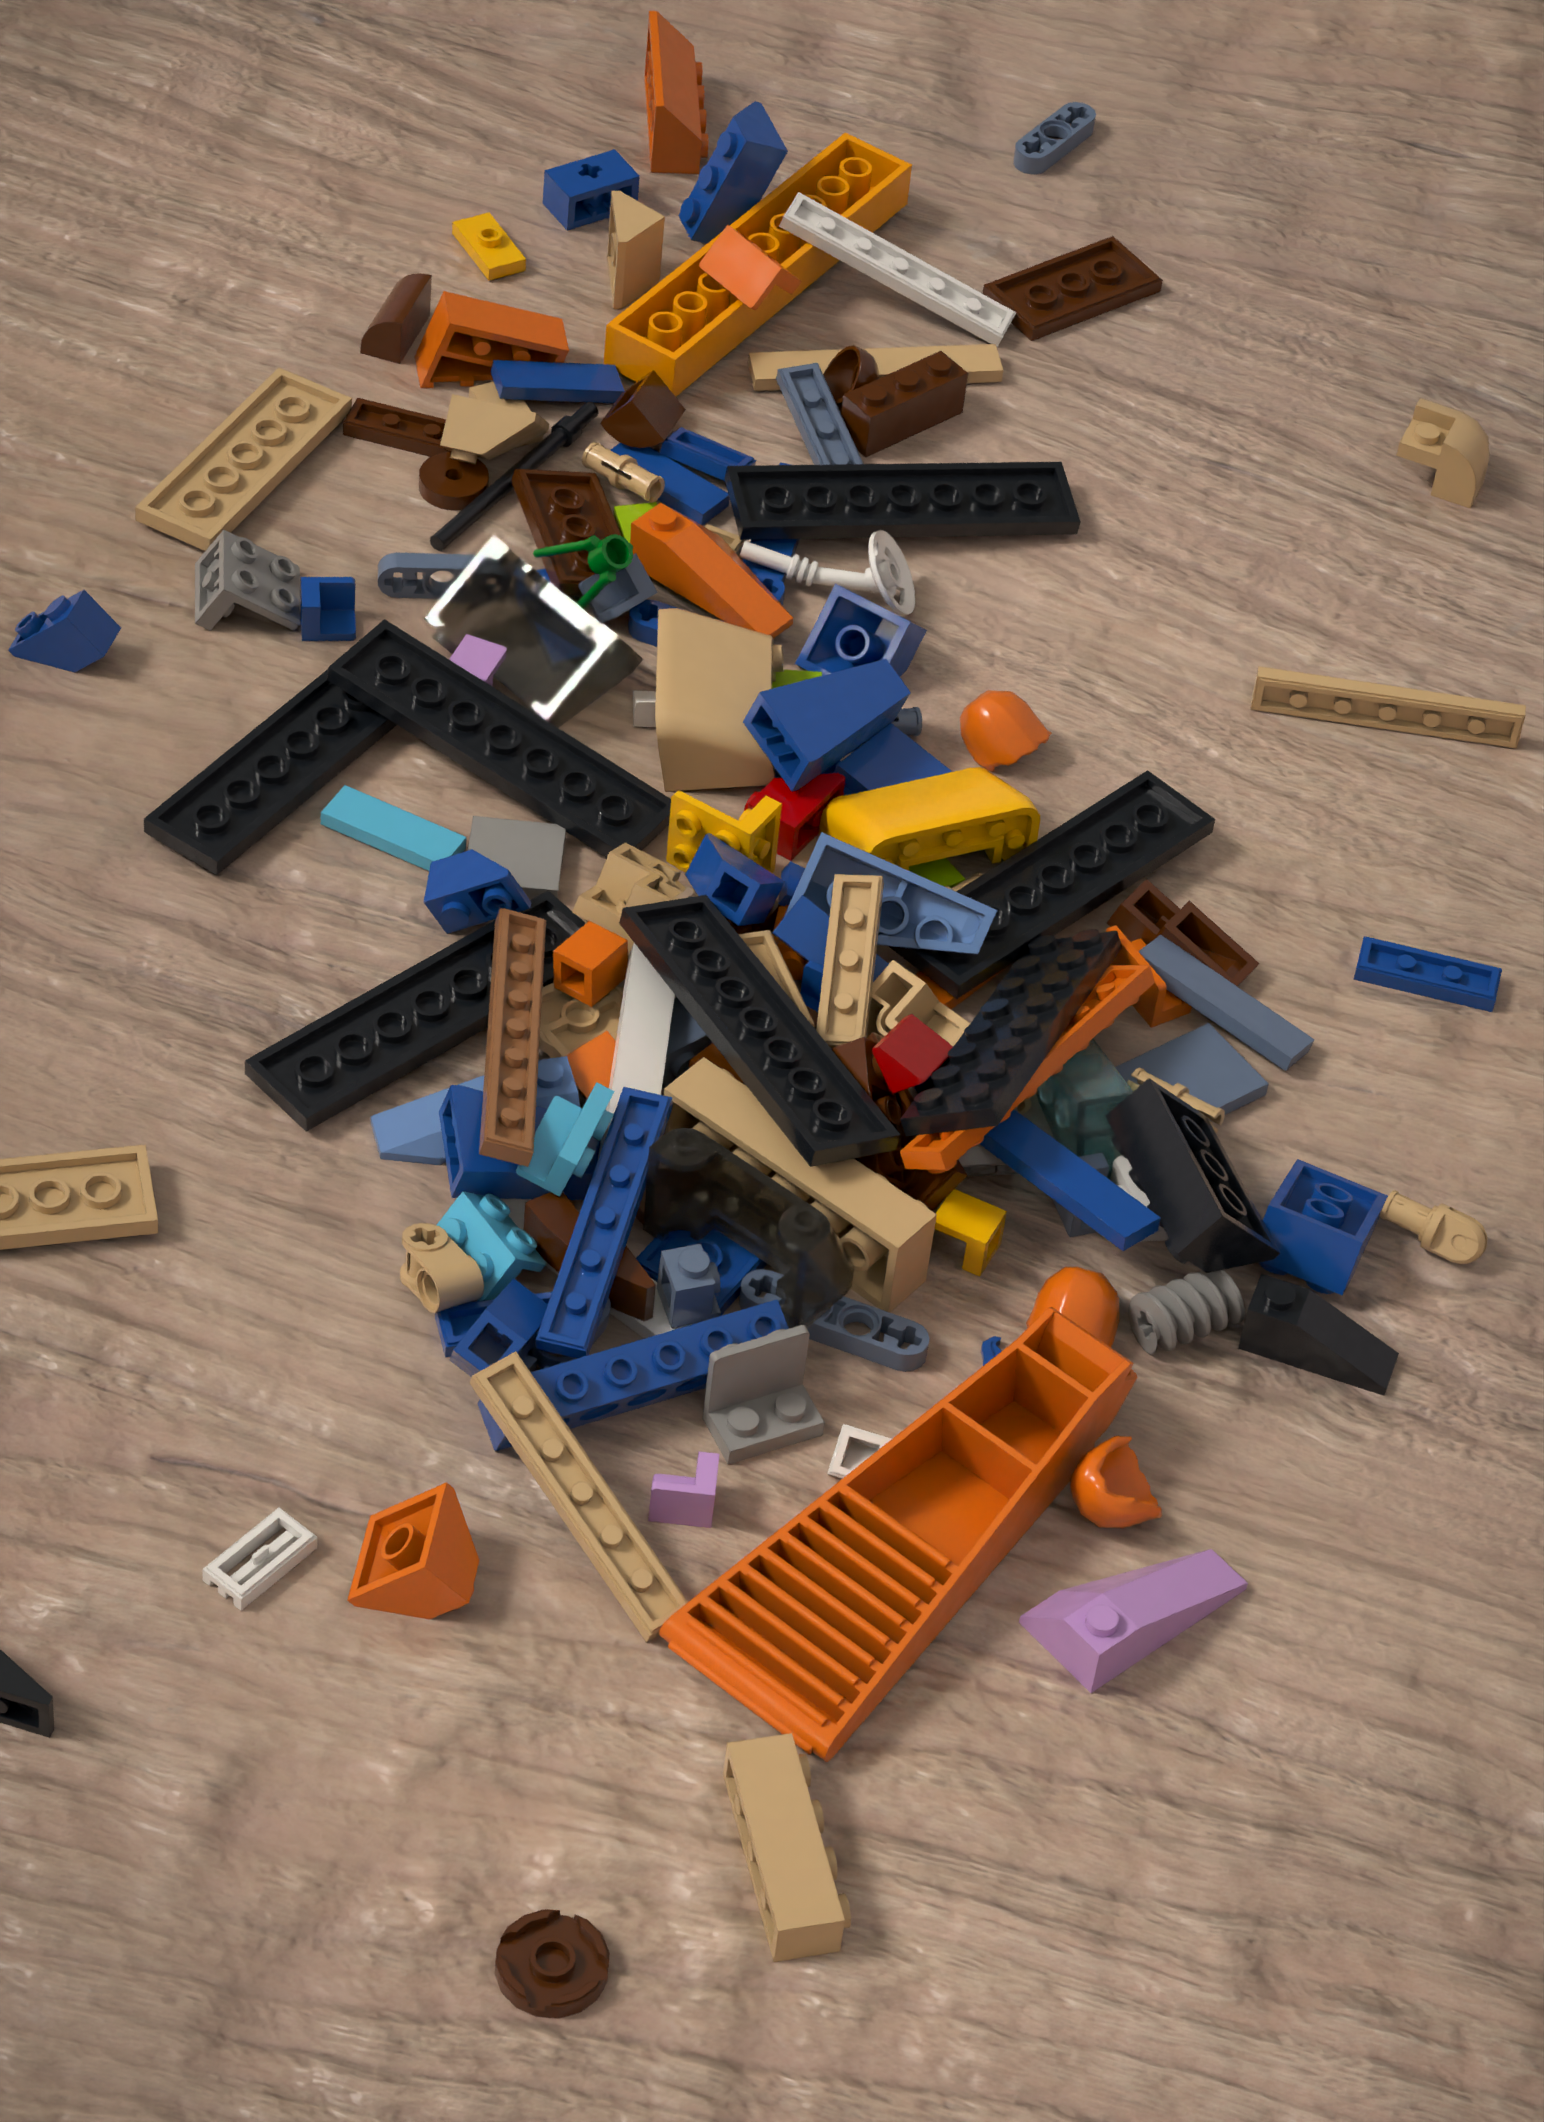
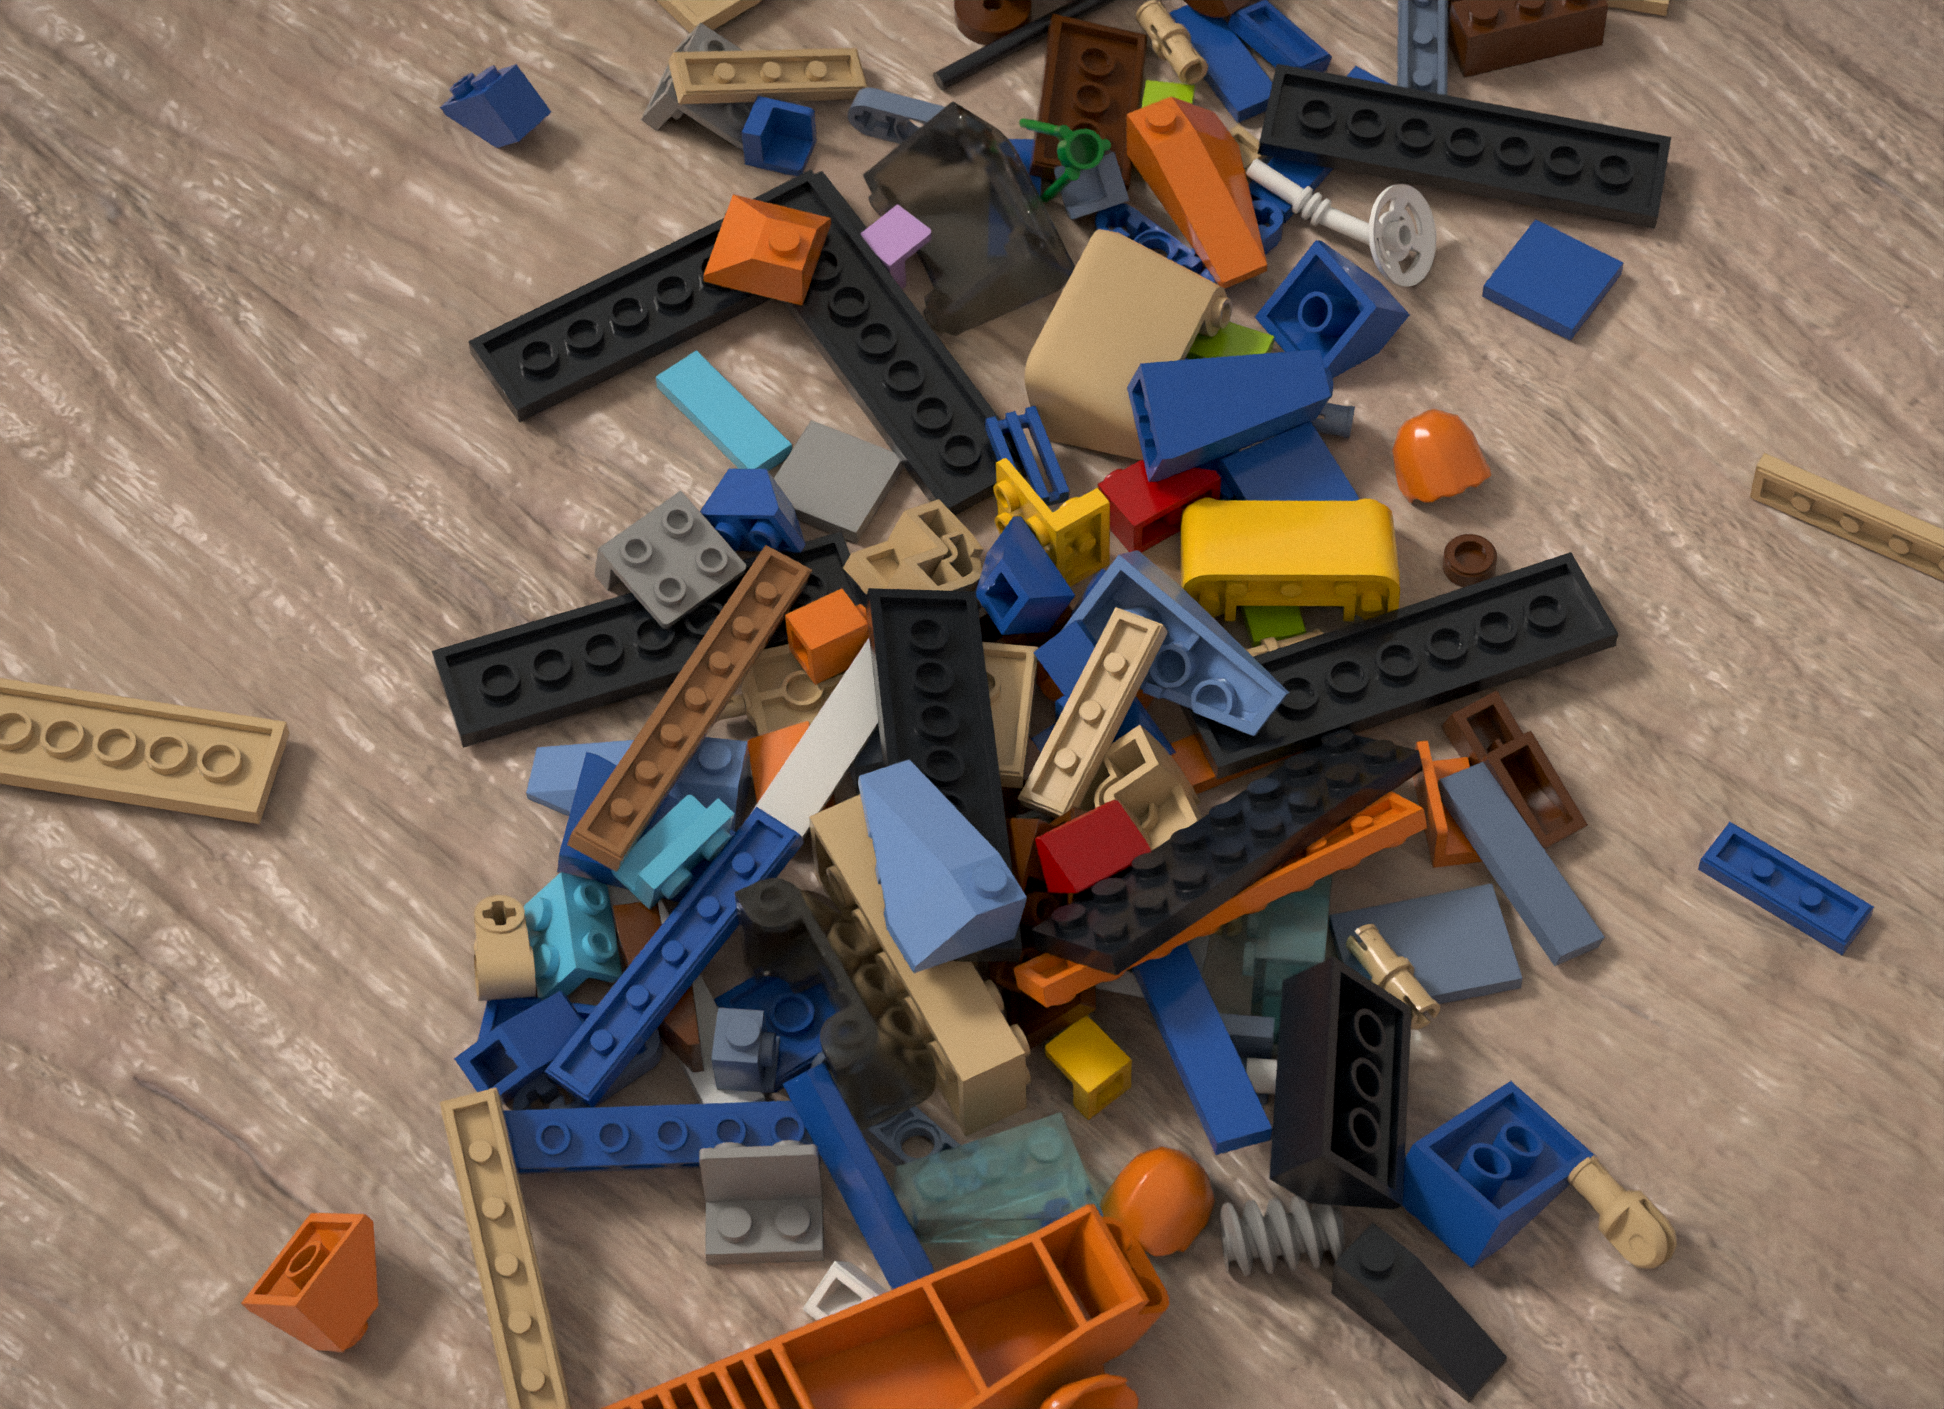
camera: 30 degrees right, 10 degrees up
white tile [202,1507,318,1611] -> none
lavender panel [648,1451,719,1528] -> none
none -> light grey bracket [595,490,746,629]
none -> tan tile [668,48,867,104]
none -> orange slope [703,194,831,306]
none -> blue tile [783,1062,934,1290]
none -> medium blue wedge [858,760,1027,973]
none -> clear light blue wedge [891,1112,1104,1243]
none -> blue tile [985,406,1069,506]
none -> reddish brown tile [1443,534,1497,587]
none -> blue tile [1482,219,1624,341]

